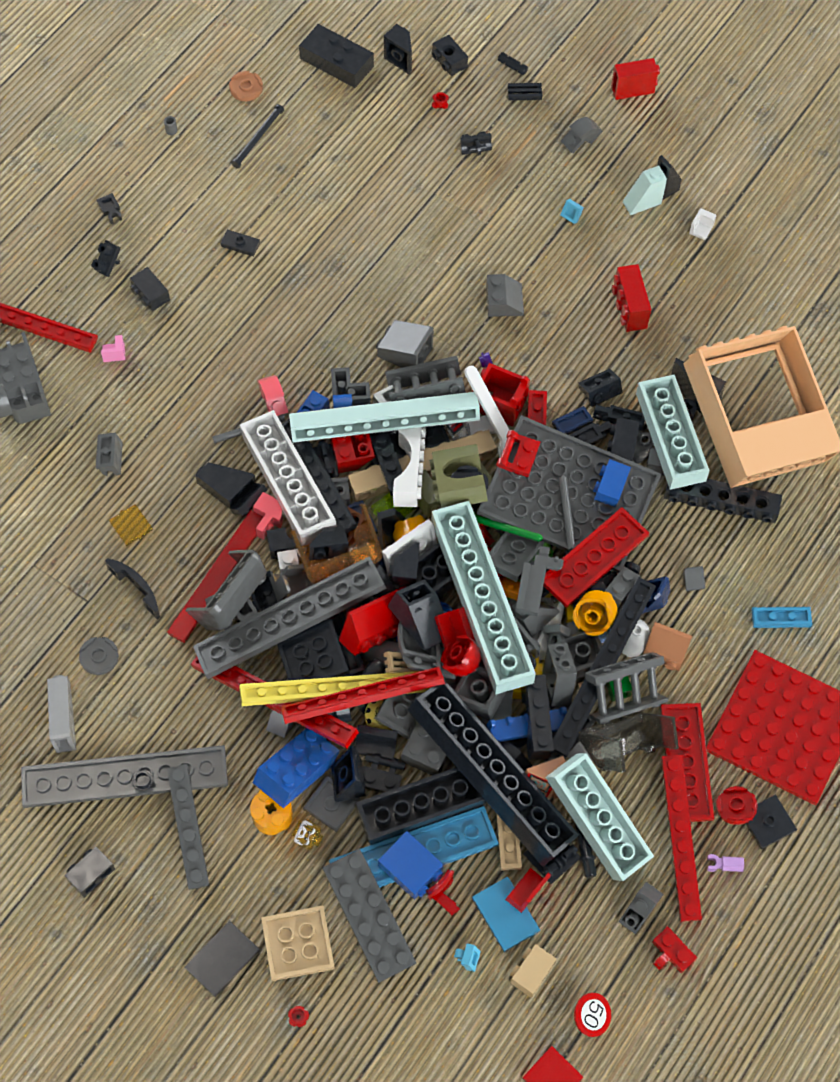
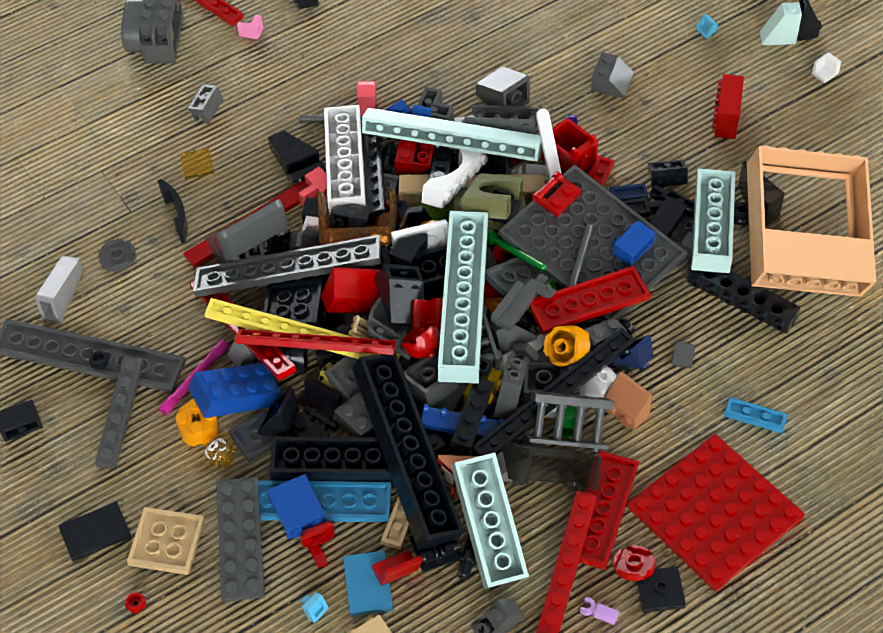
camera: 25 degrees right, 10 degrees down
none -> dark pink piece [158,339,229,415]

